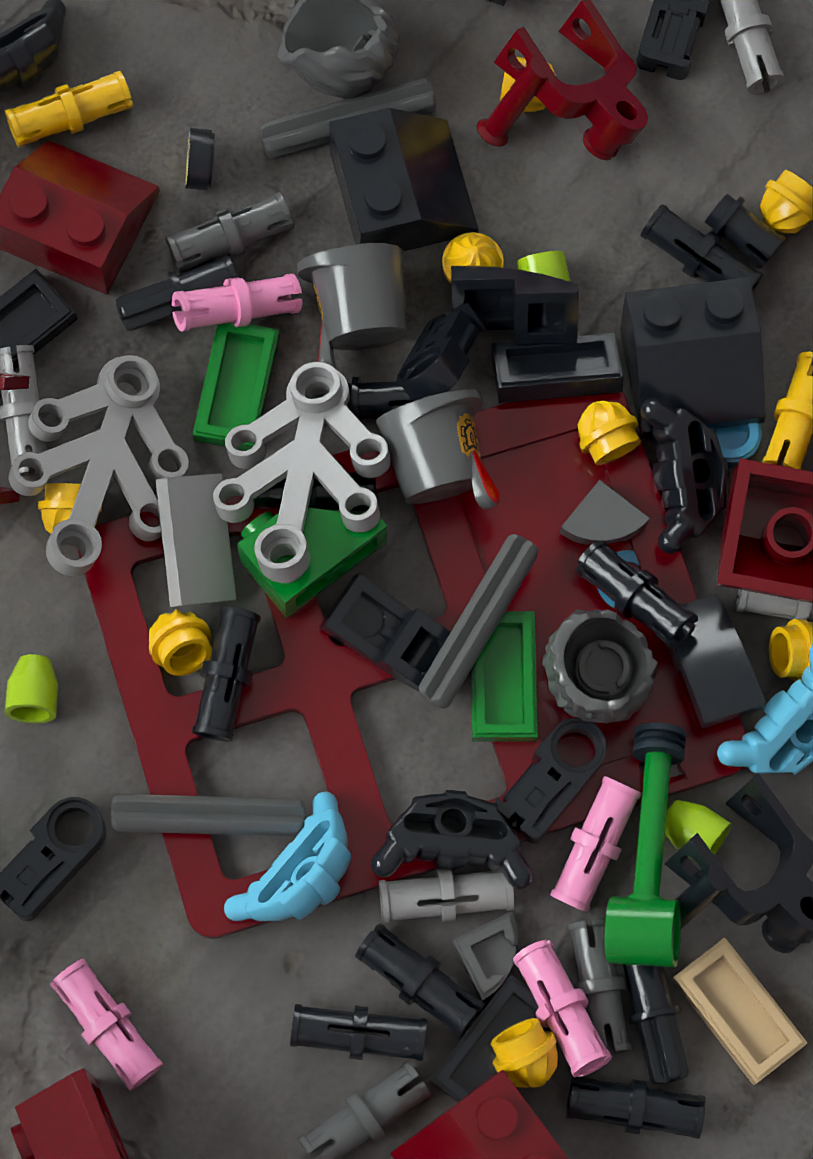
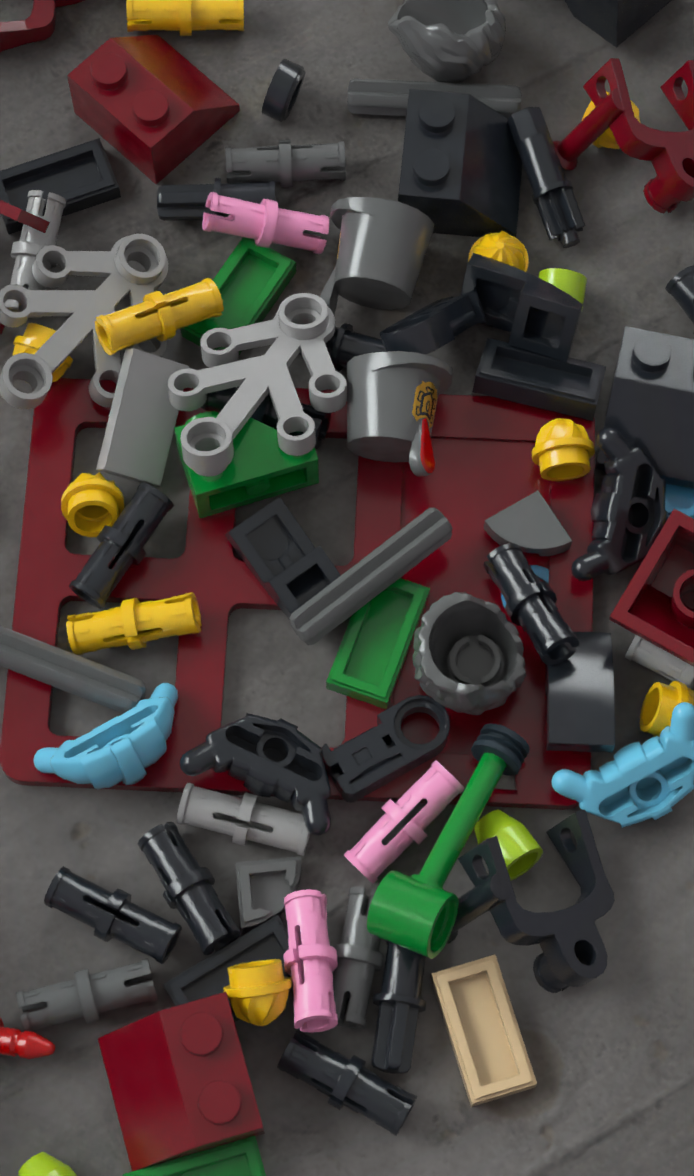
camera: 25 degrees right, 5 degrees down
none -> yellow pin [66,592,201,655]
none -> yellow pin [95,278,224,355]
none -> black piece [507,107,586,248]

